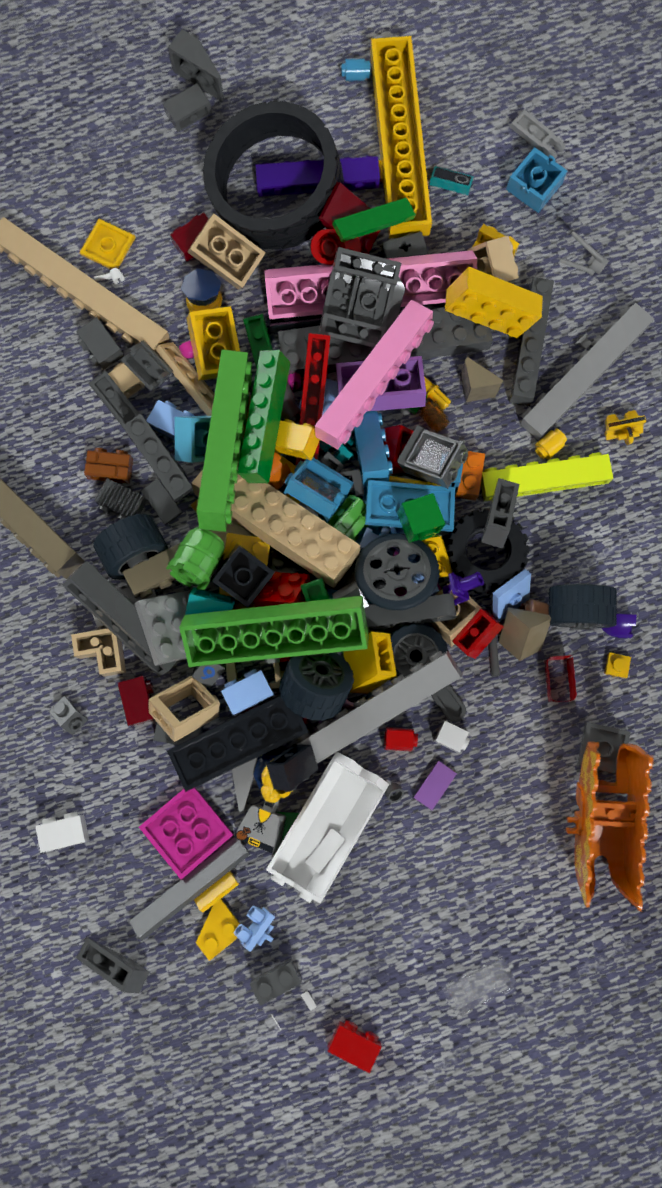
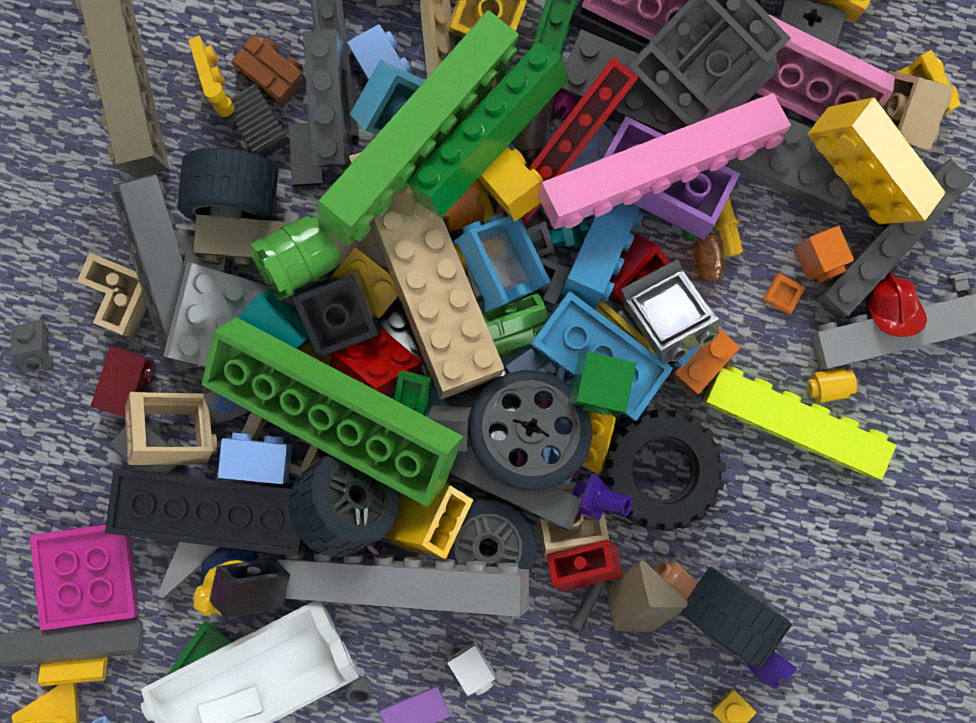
camera: 30 degrees right, 5 degrees up
light grey torso [234,800,286,853] -> none
red brick [384,727,418,752] -> none
dark grey tile [431,685,466,722] -> none
dark tan slope [461,357,503,402] -> none
dark grey slope [481,478,520,548] -> none
light blue plate [493,569,531,622] -> none
red piece [544,655,577,702] -> none
yellow hips [605,410,646,445] -> none
none -> yellow plate [188,35,235,117]
none -> orange tile [762,273,806,315]
none -> orange brick [794,225,854,283]
none -> red piece [866,271,927,337]

